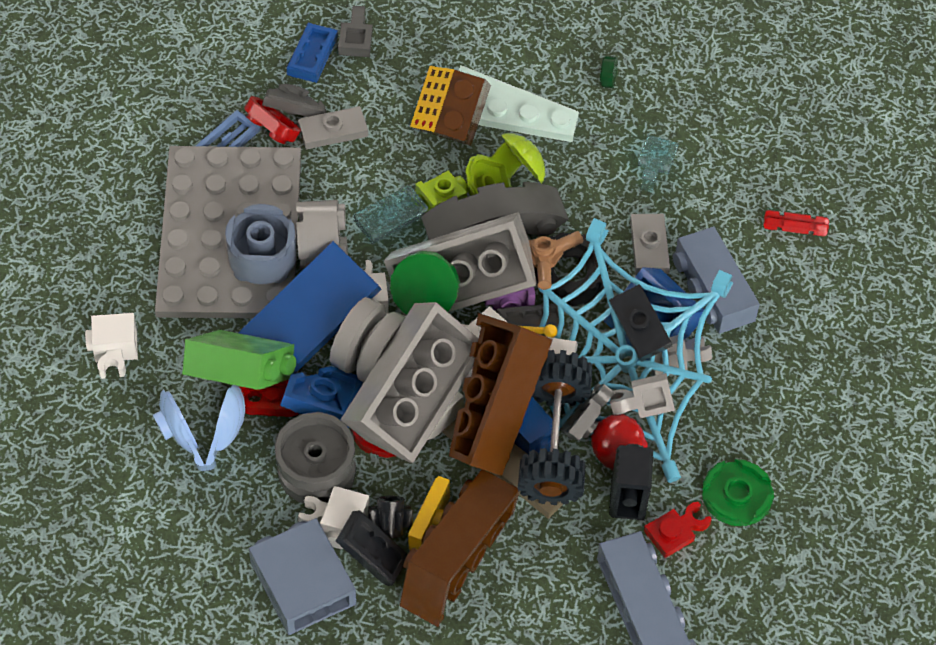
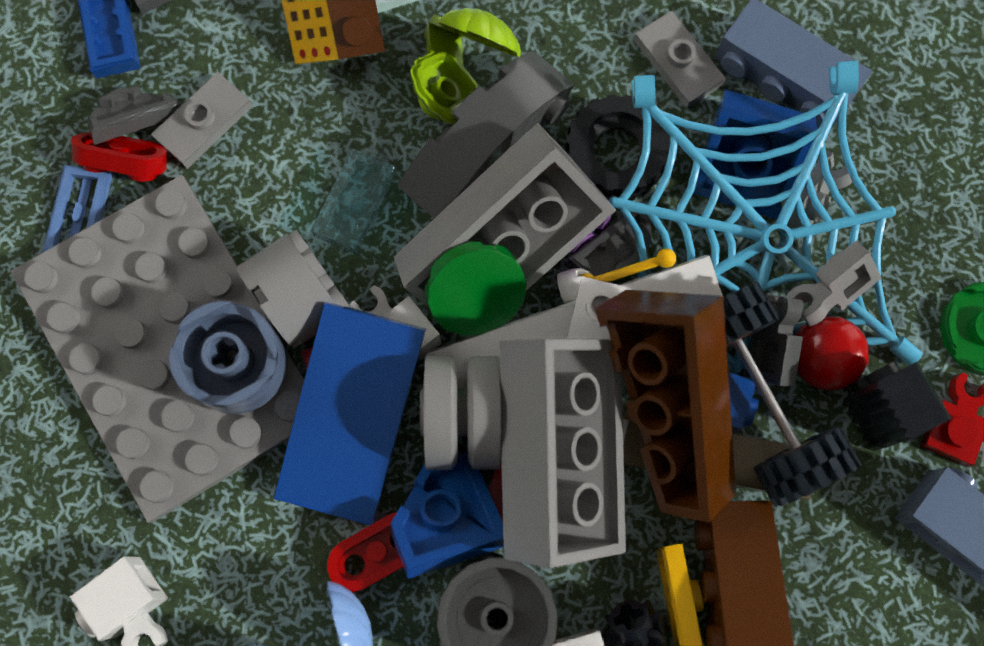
camera: 30 degrees left, 20 degrees up
bright green brick [182,330,296,390] -> none
lime brick [415,170,469,213] -> none
medium nougat piece [529,231,583,290] -> none
black plate [609,284,672,362] -> none

